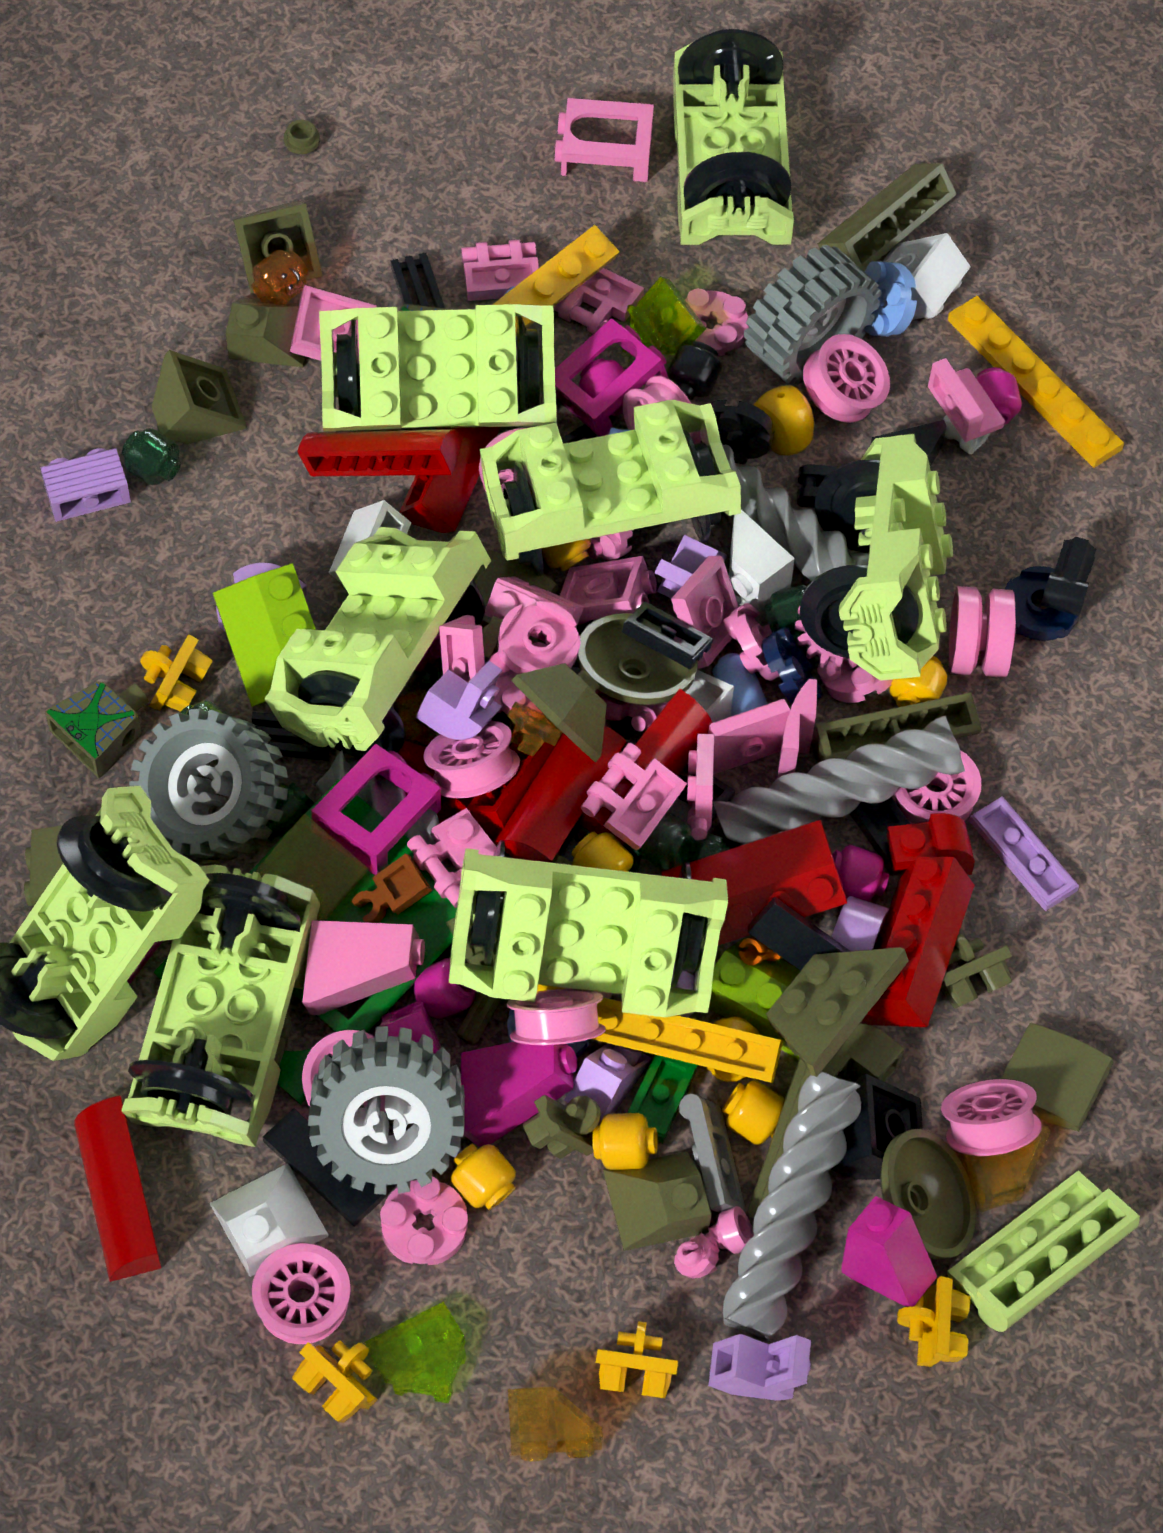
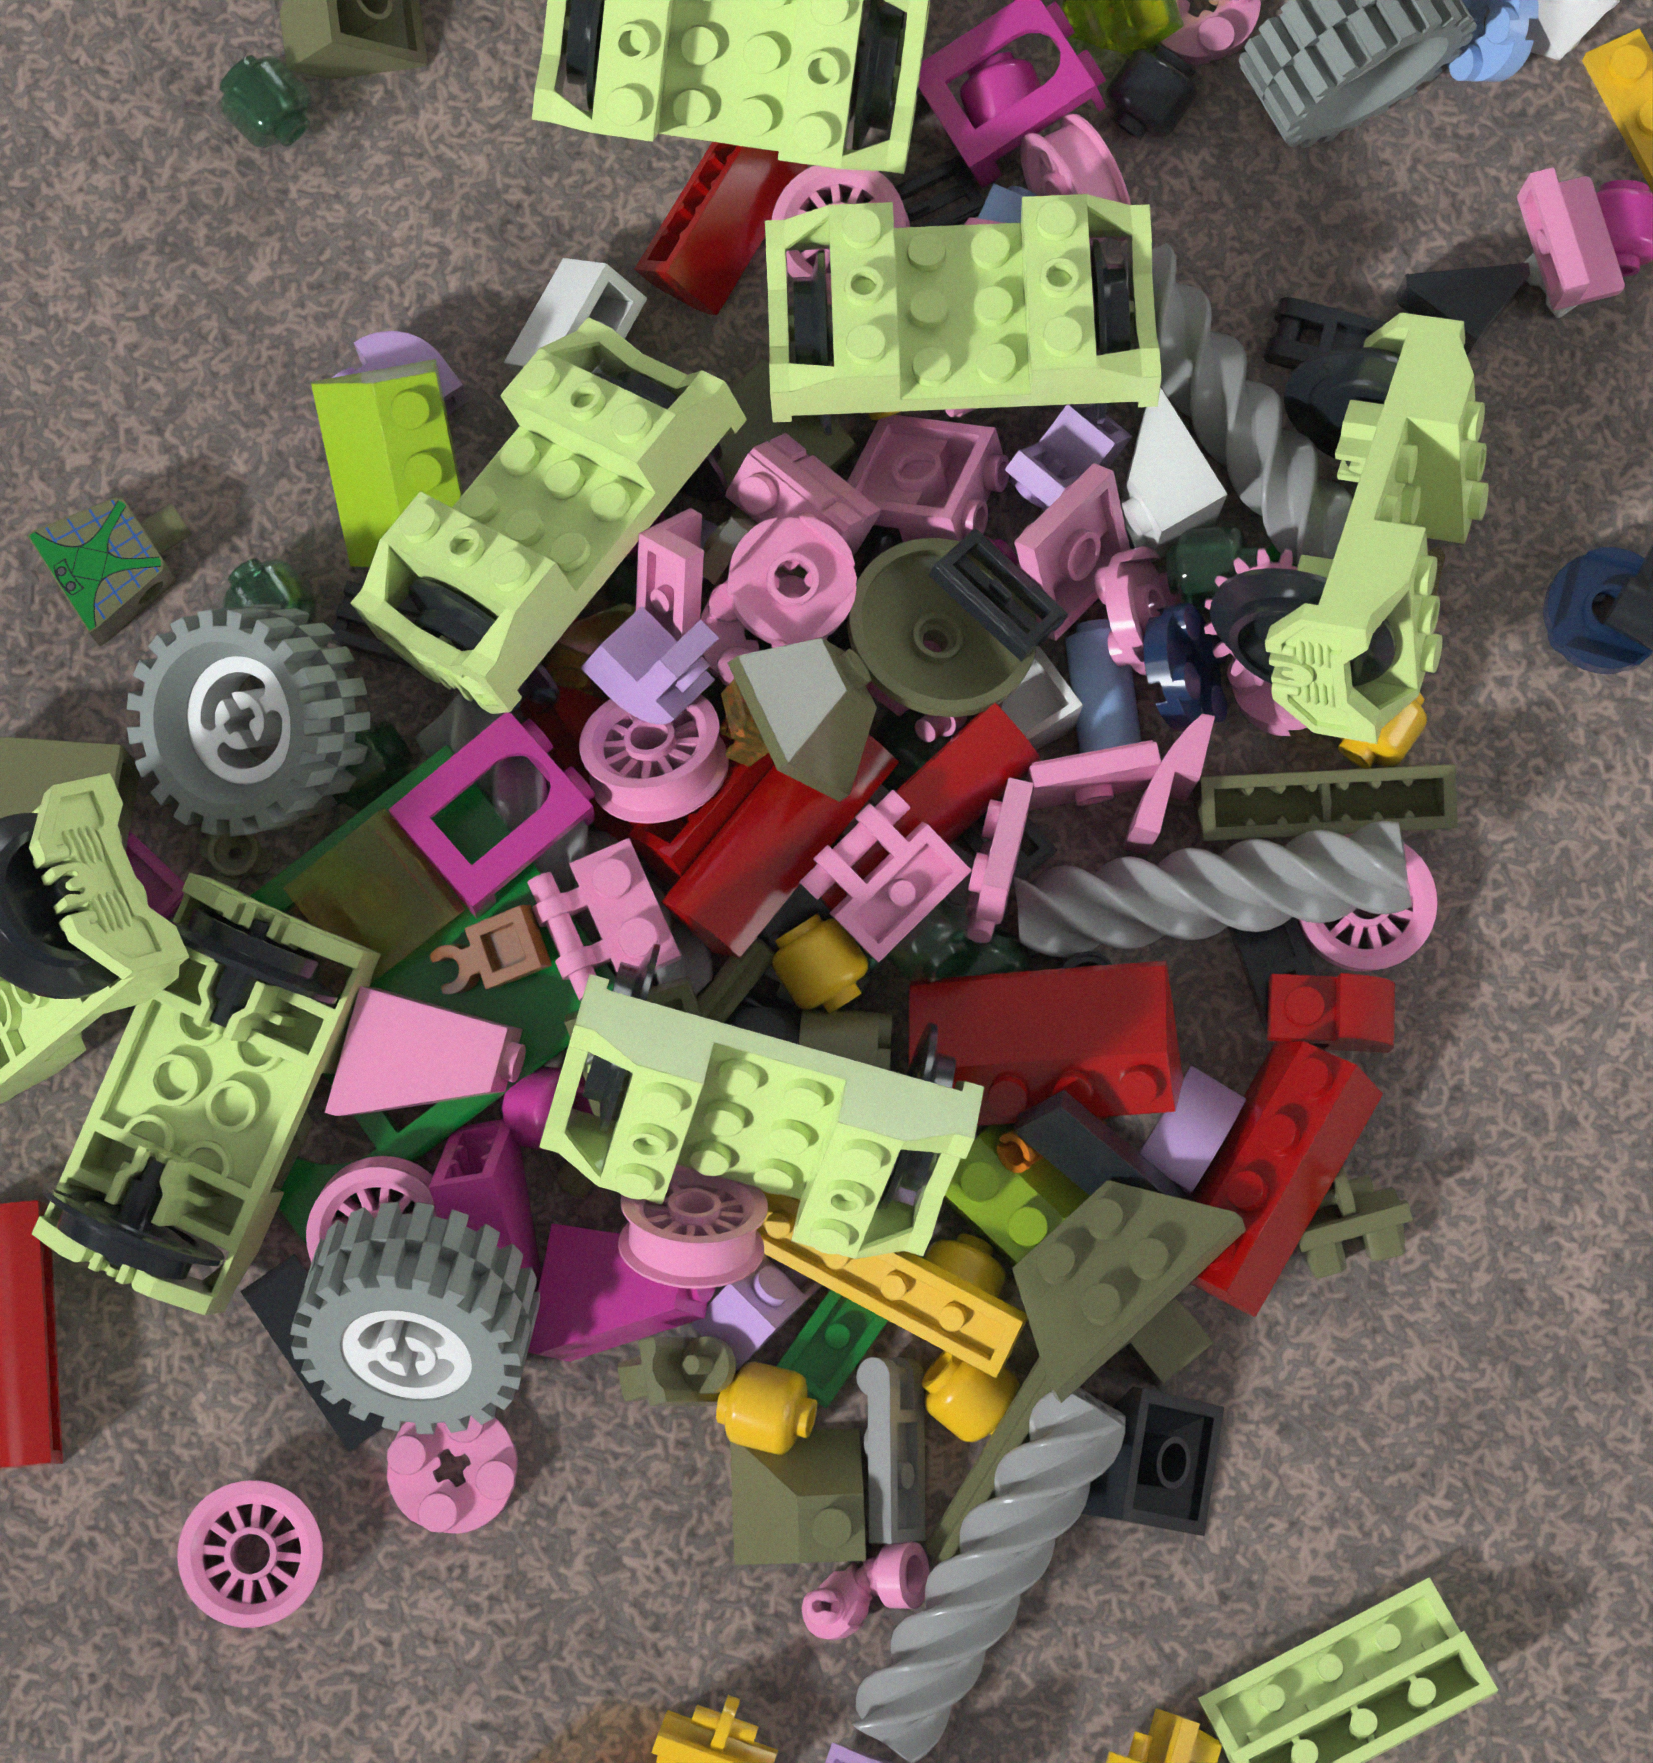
camera: 10 degrees right, 20 degrees up
lavender brick [40,448,131,522] -> none
yellow hips [140,634,213,713] -> none
white slope [210,1163,328,1277] -> none
yellow hips [292,1340,378,1423] -> none
red brick [297,430,463,476] -> none
clear neon green slope [364,1302,467,1404] -> none
yellow head [451,1144,516,1210] -> none
black plate [700,400,775,465] -> none
yellow helmet [753,385,814,455] -> none
bright pink wheel [803,334,890,423] -> none
dark pink head [832,845,889,902] -> none
dark pink slope [841,1196,937,1307] -> none
olive dish [880,1129,976,1260] -> none
bright pink wheel [941,1079,1042,1156] -> none
bright pink wheel [948,586,1016,678] -> none
clear yellow slope [962,1126,1050,1212] -> none
lavender tile [969,796,1079,911] -> none
olive slope [1001,1023,1114,1132] -> none

